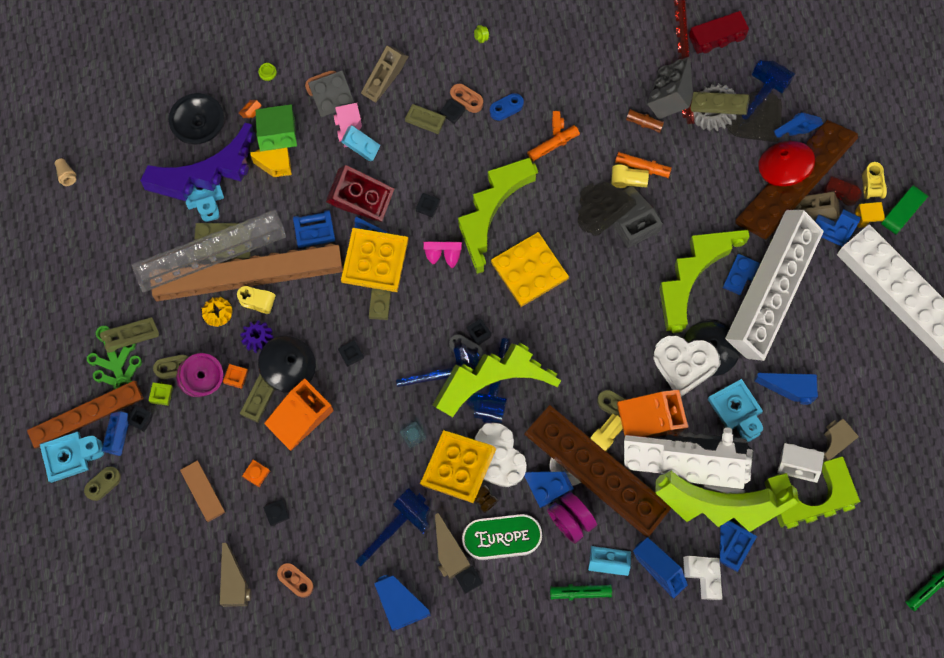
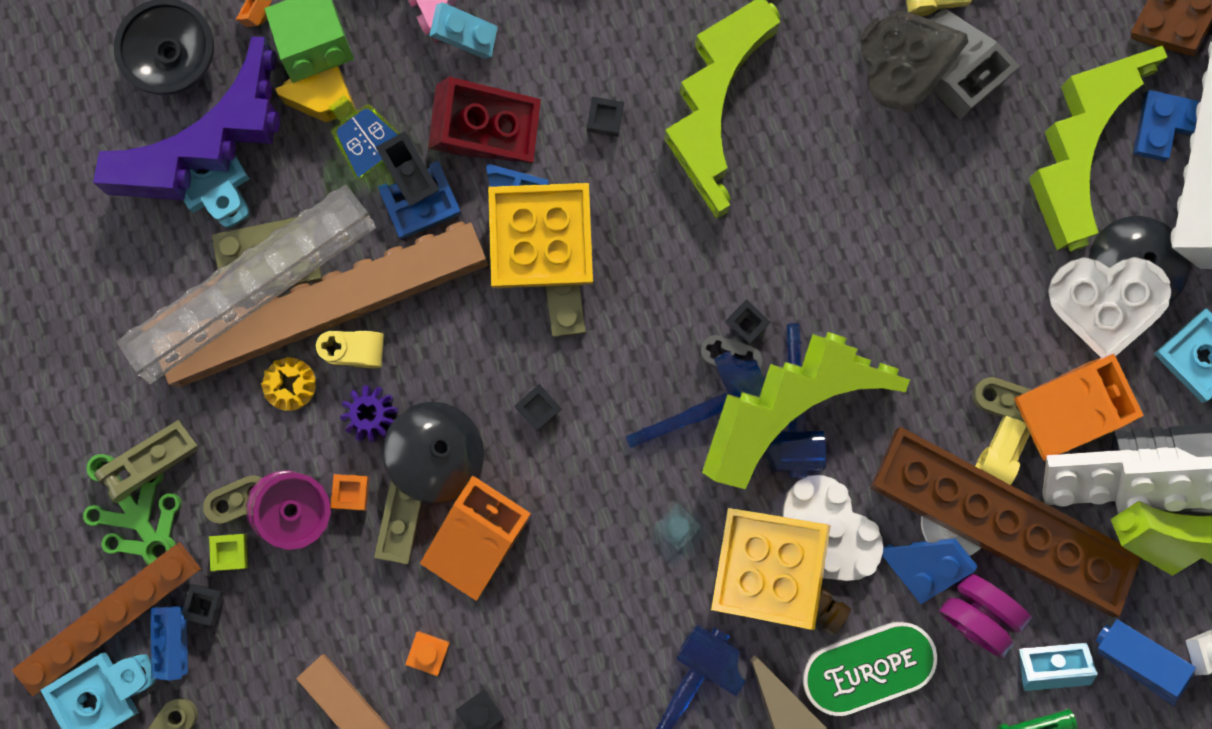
camera: 15 degrees left, 10 degrees up
dark pink tile [424,241,462,268] -> none
yellow plate [491,232,569,307] -> none
none -> blue torso [328,94,400,180]
none -> black slope [376,131,439,207]

